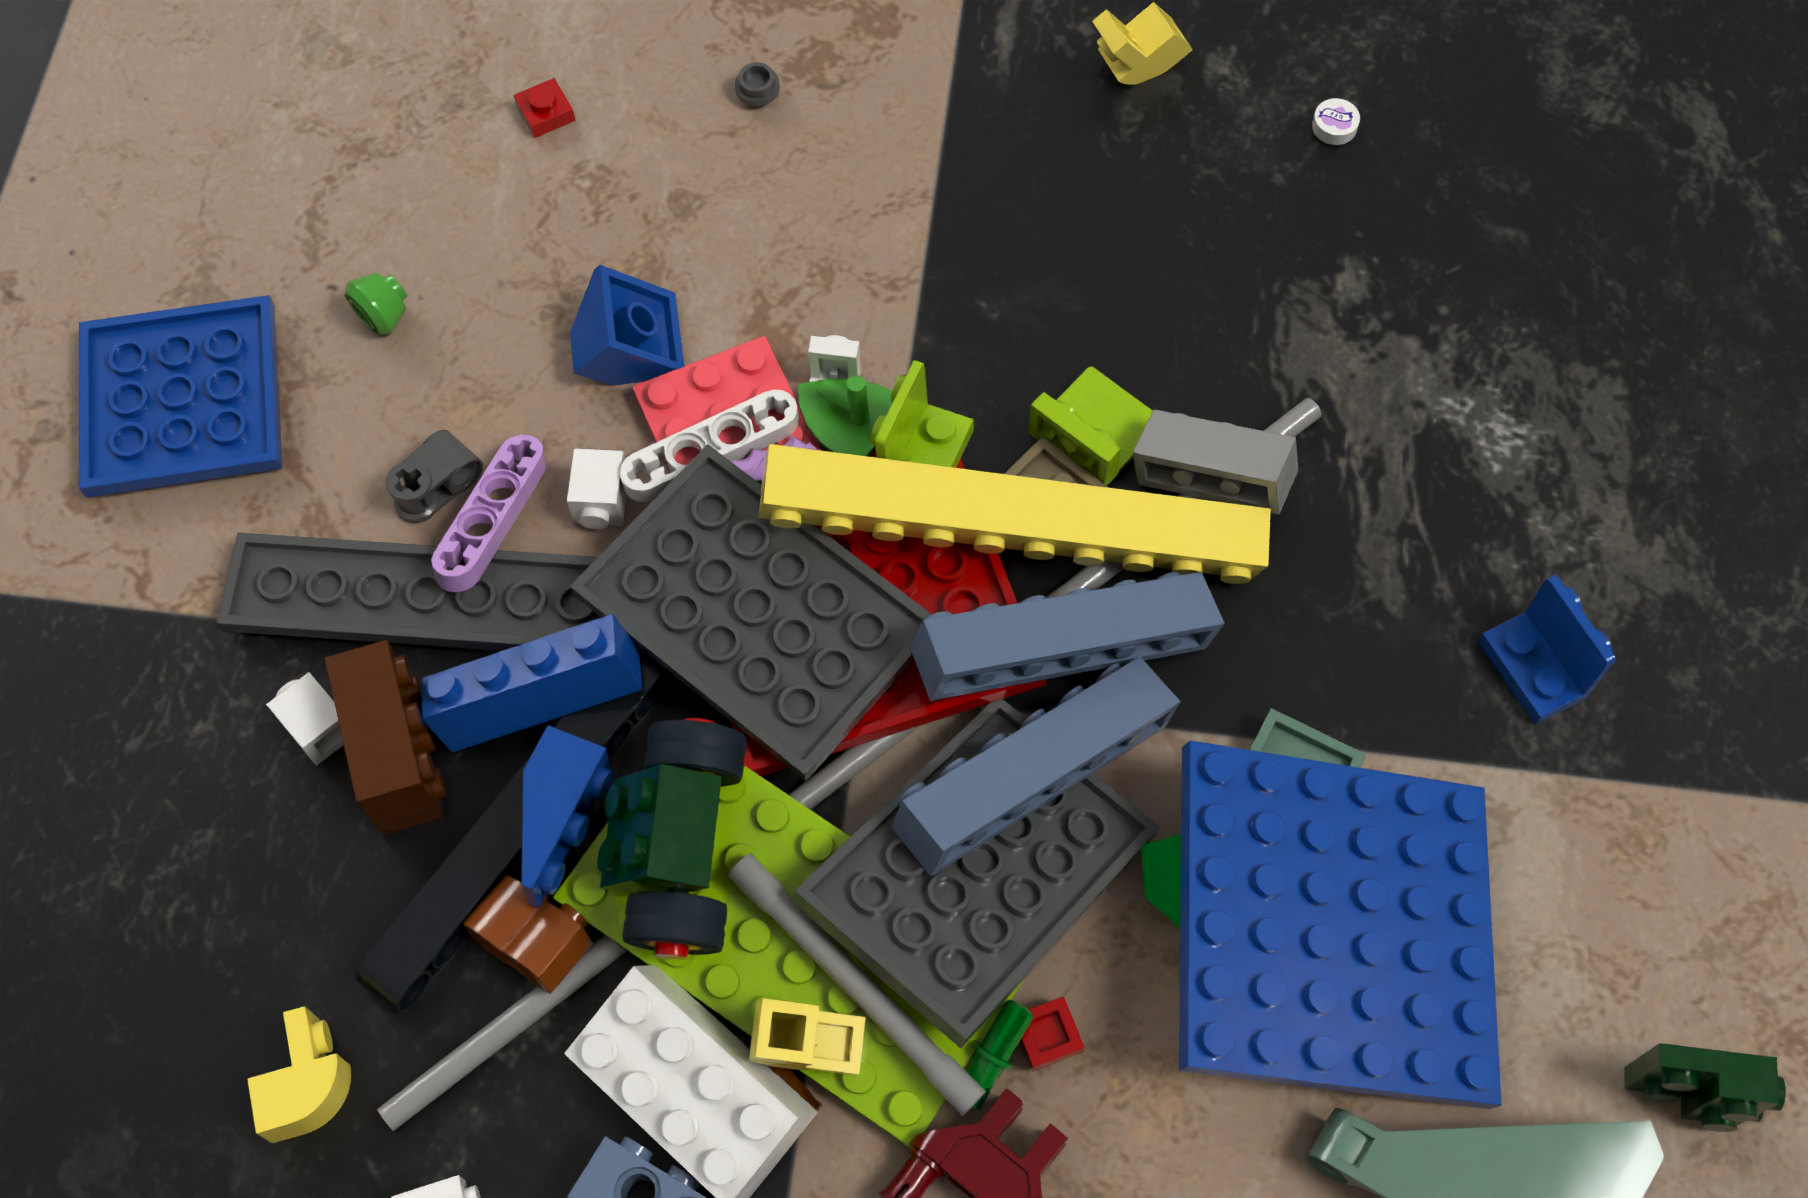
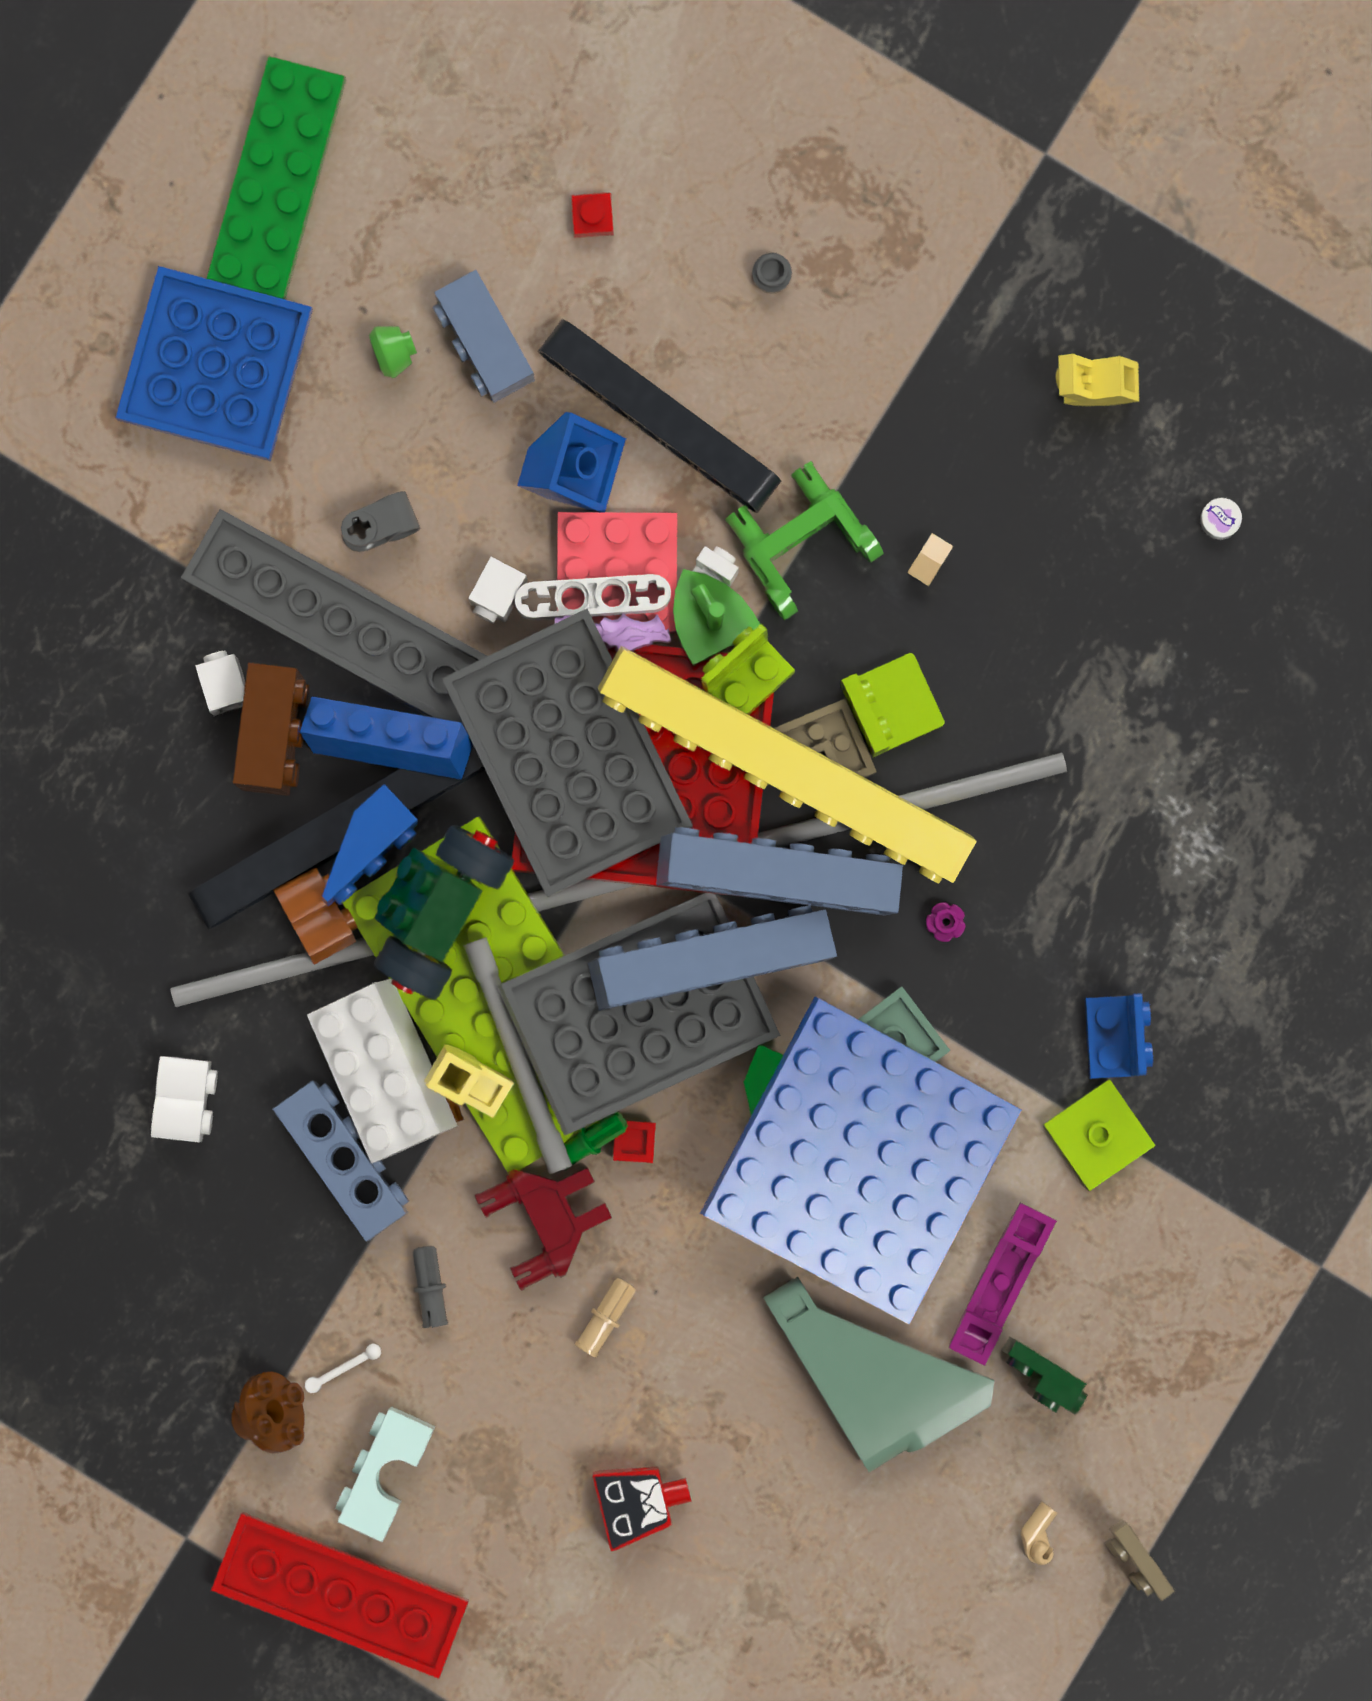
camera: 20 degrees right, 20 degrees up
light yellow brick [247,1006,351,1143] -> none
lavender beam [431,434,546,592] -> none
light grey brick [1133,410,1298,515] -> none
none -> green plate [207,56,346,300]
none -> sand blue brick [432,270,535,403]
none -> black beam [538,319,781,513]
none -> bright green connector [725,461,884,620]
none -> tan piece [908,533,953,586]
none -> magenta plate [926,902,966,942]
none -> magenta slope [948,1202,1057,1366]
none -> lime plate [1042,1079,1156,1191]

